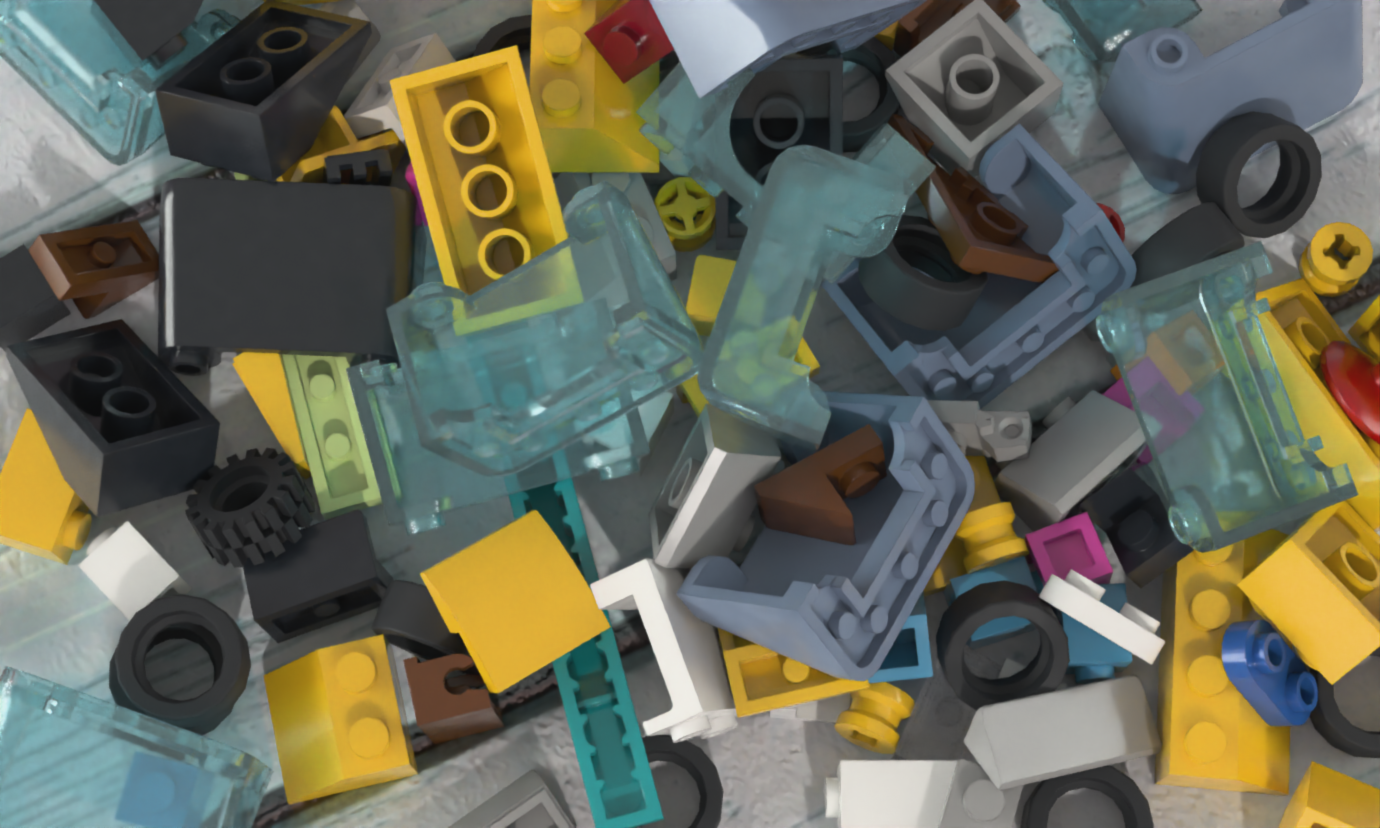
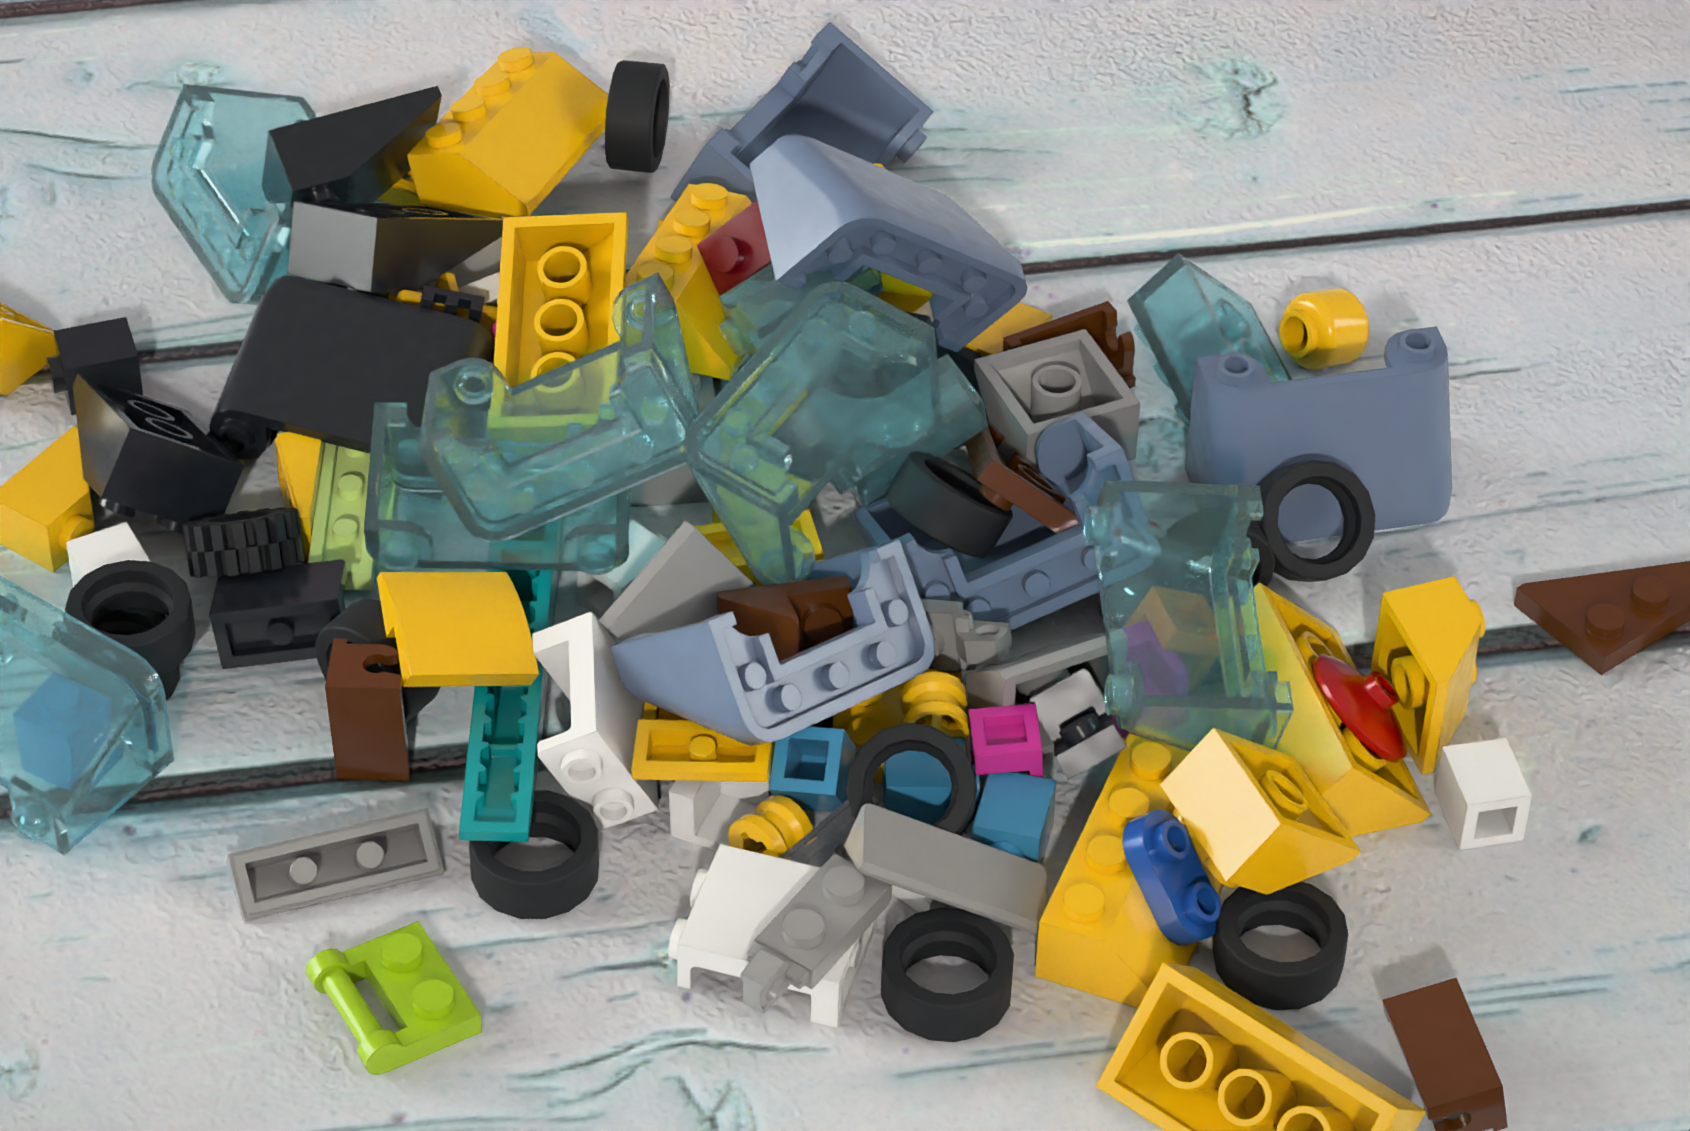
camera: 15 degrees right, 30 degrees down
reddish brown slope [28,220,159,319] -> none
yellow slope [263,634,418,805] -> none
white plate [1038,569,1166,665] -> none
yellow wheel [1298,222,1373,297] -> none

